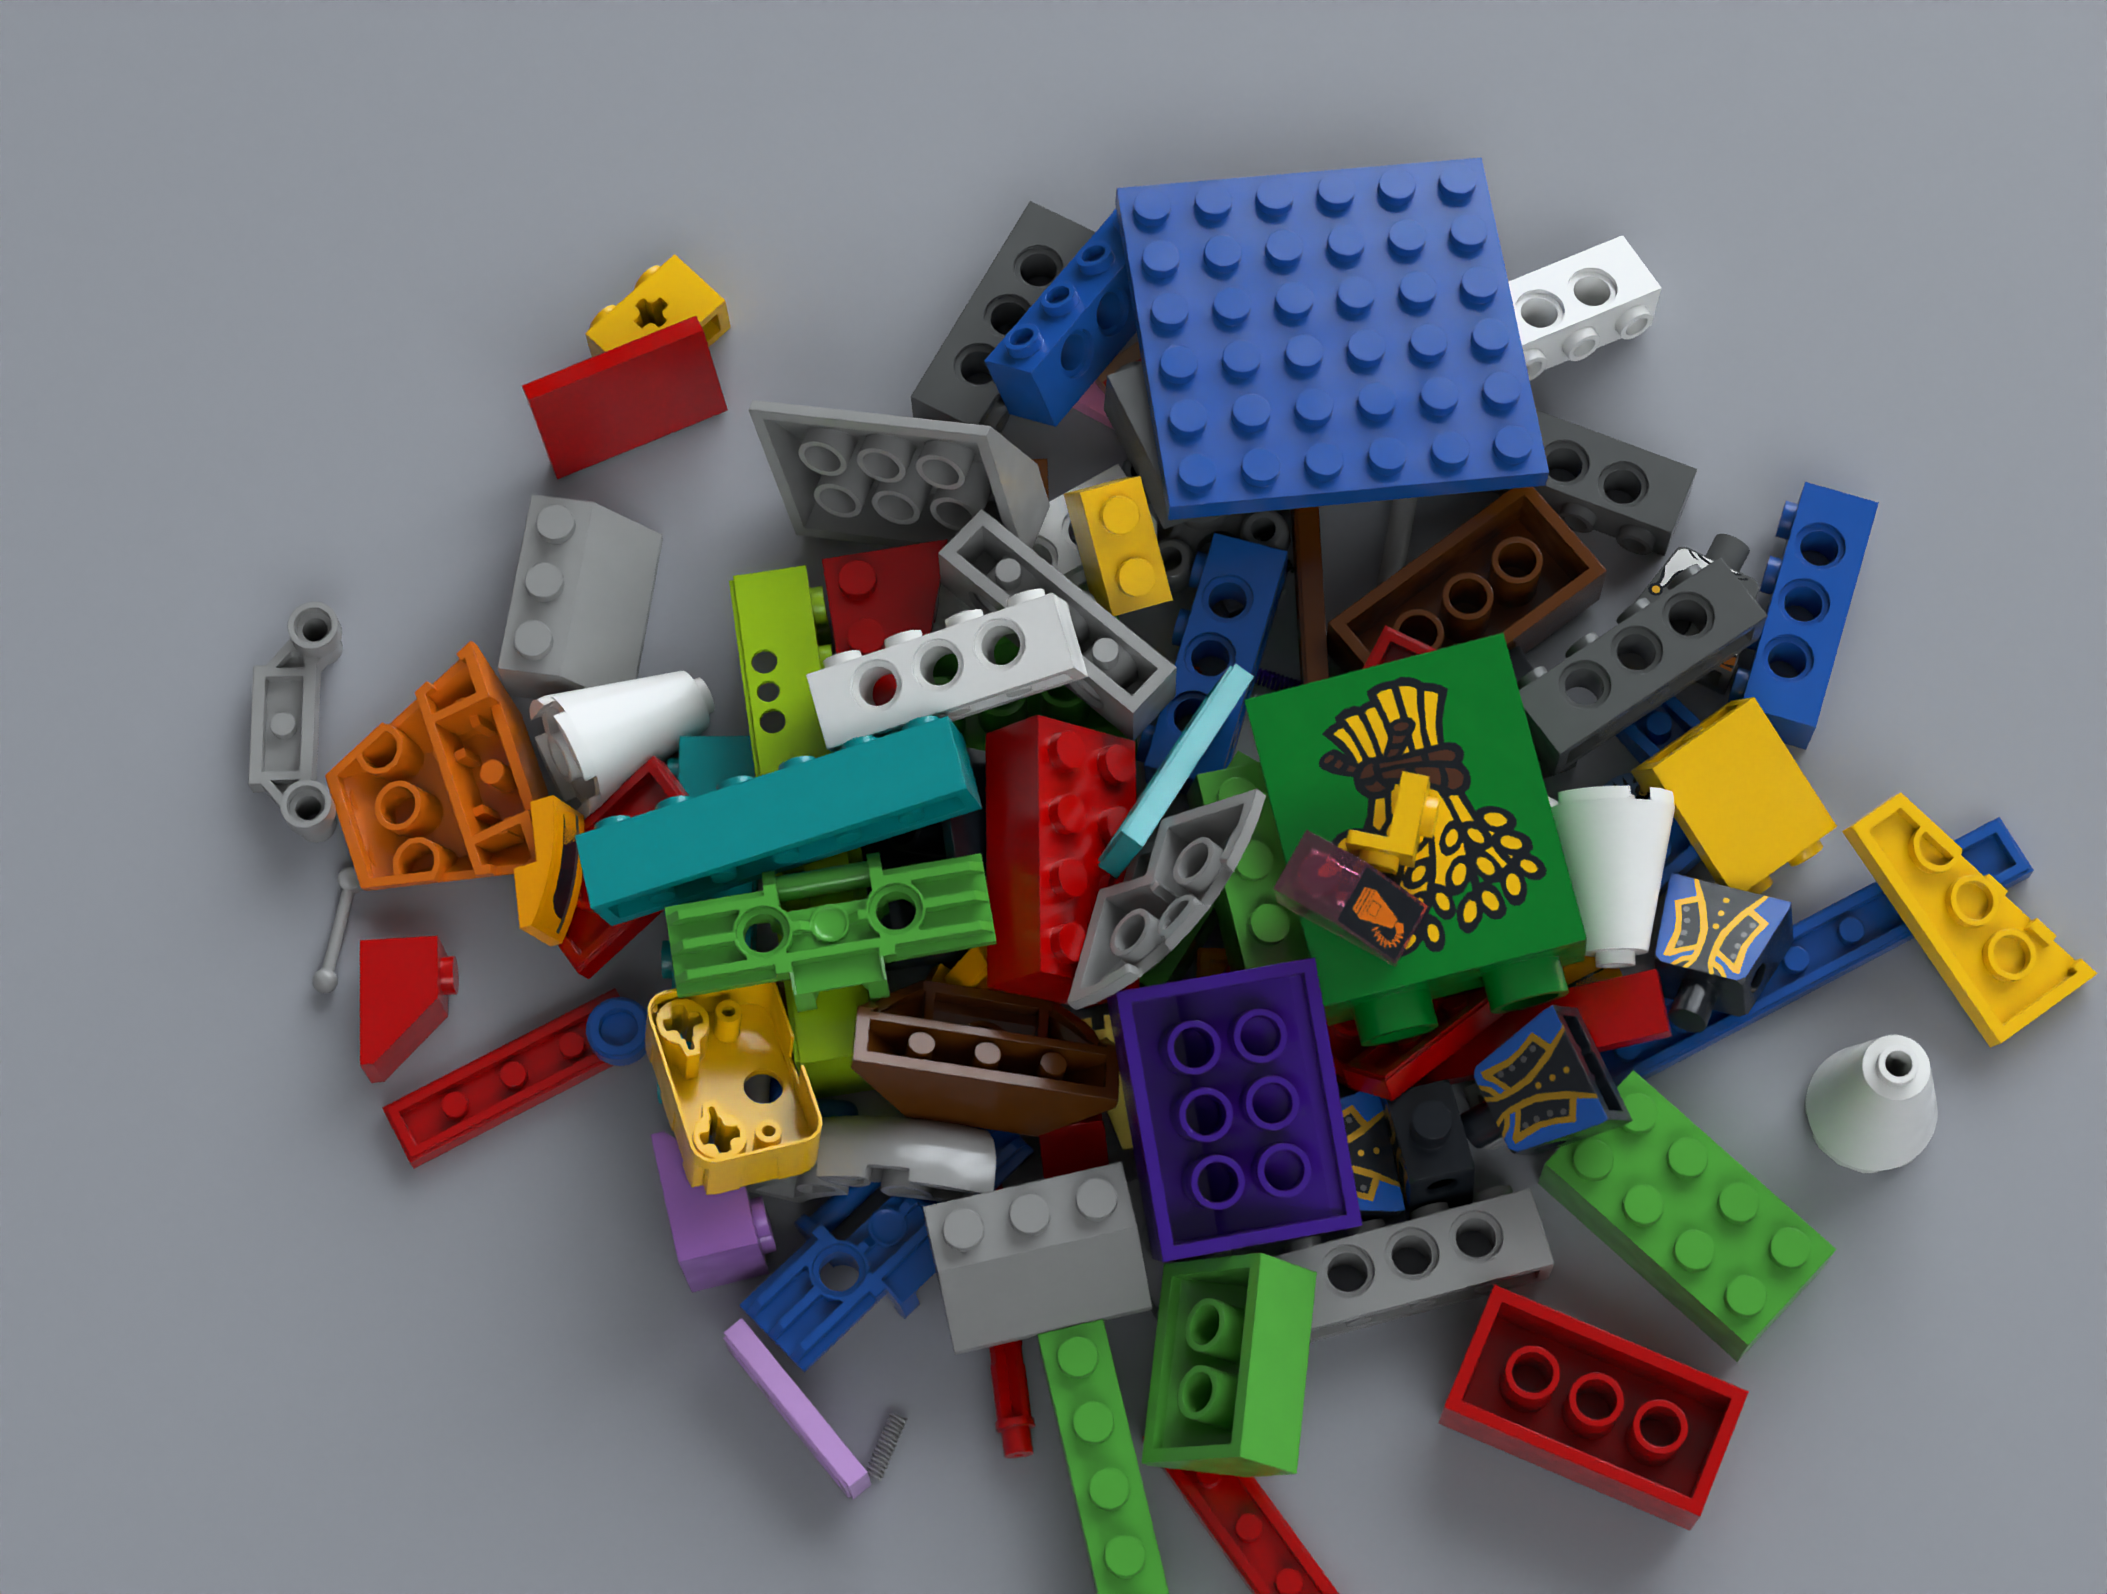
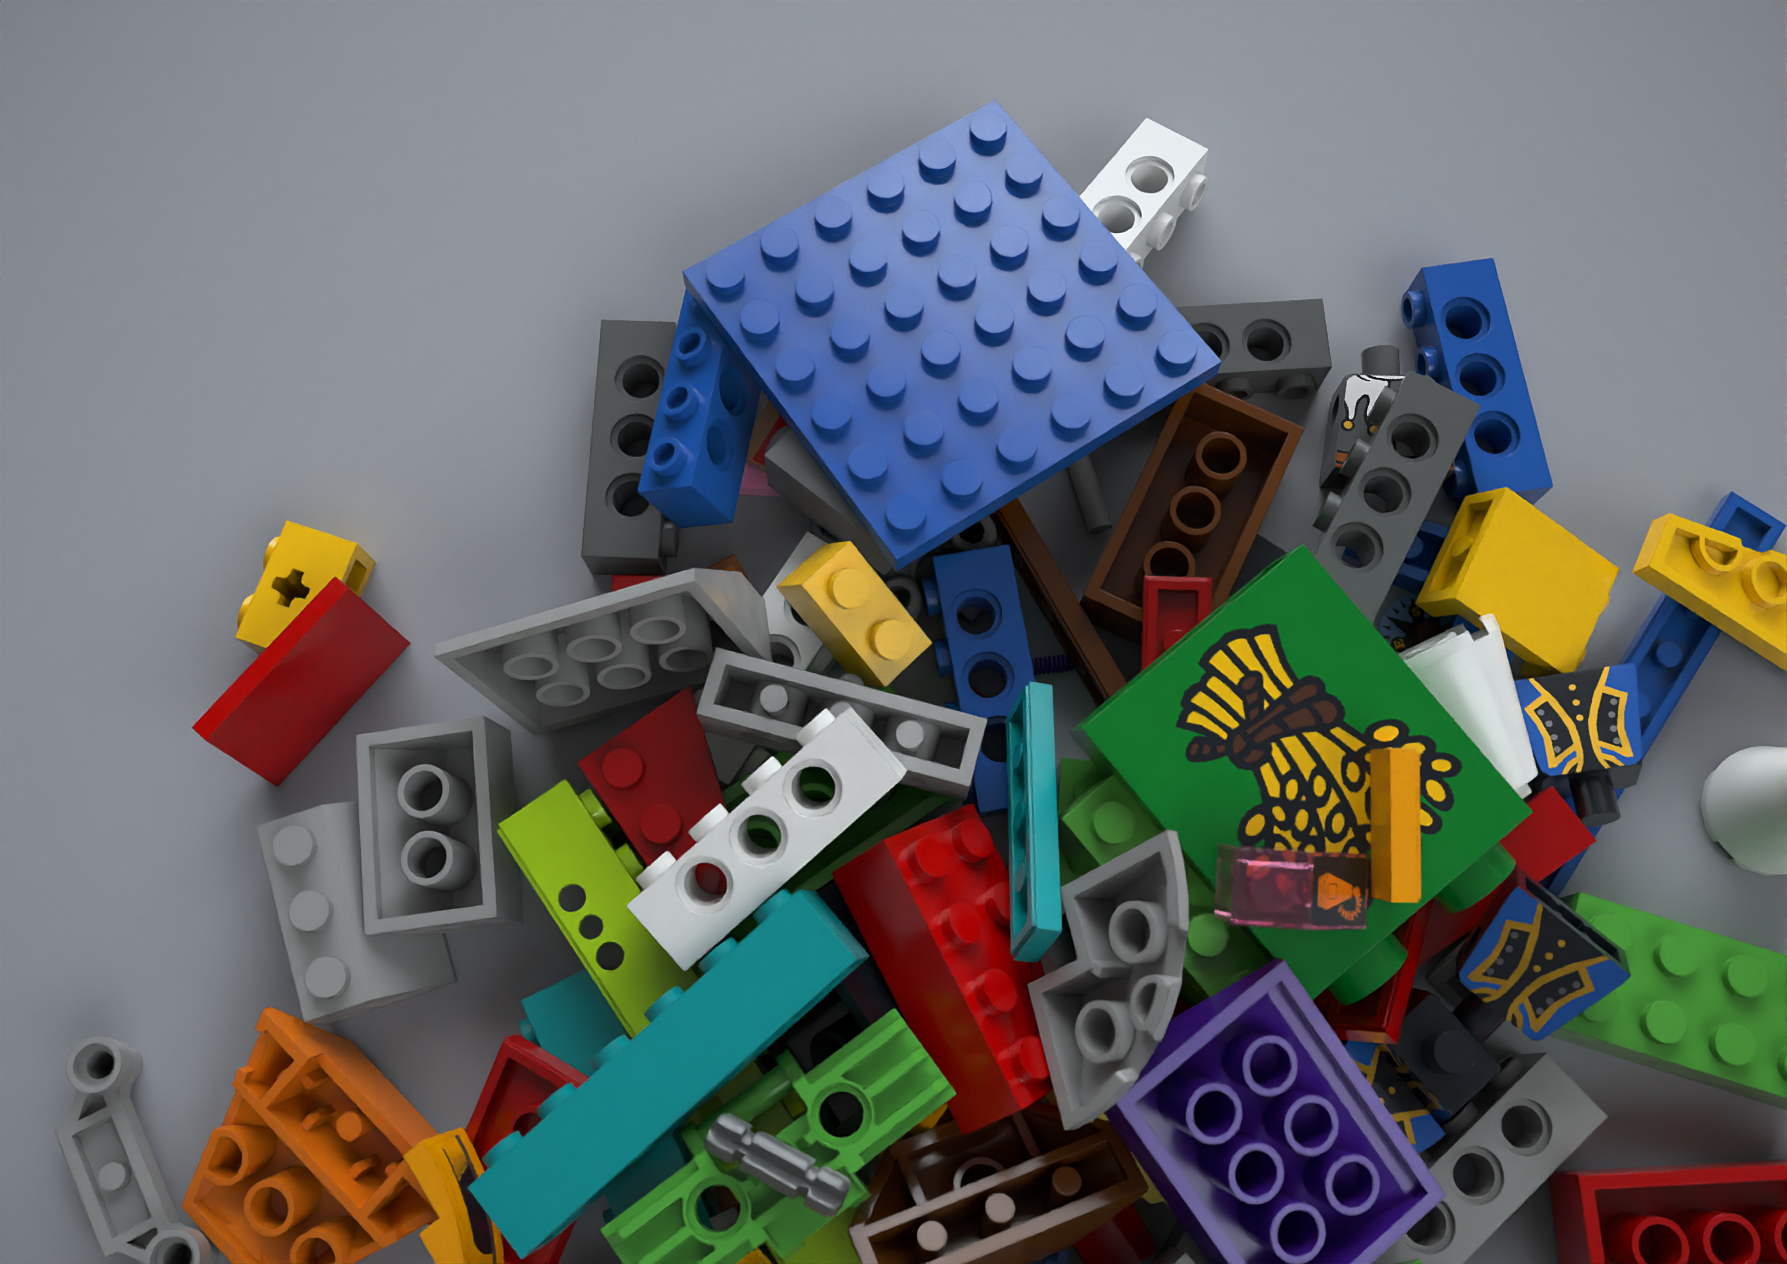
camera: 30 degrees left, 5 degrees up
white cone [530,671,715,818] -> none
yellow bracket [1346,771,1440,874] -> none
none -> light grey slope [356,716,524,936]
none -> dark grey axle [704,1114,851,1217]
none -> light orange tile [1370,748,1421,903]

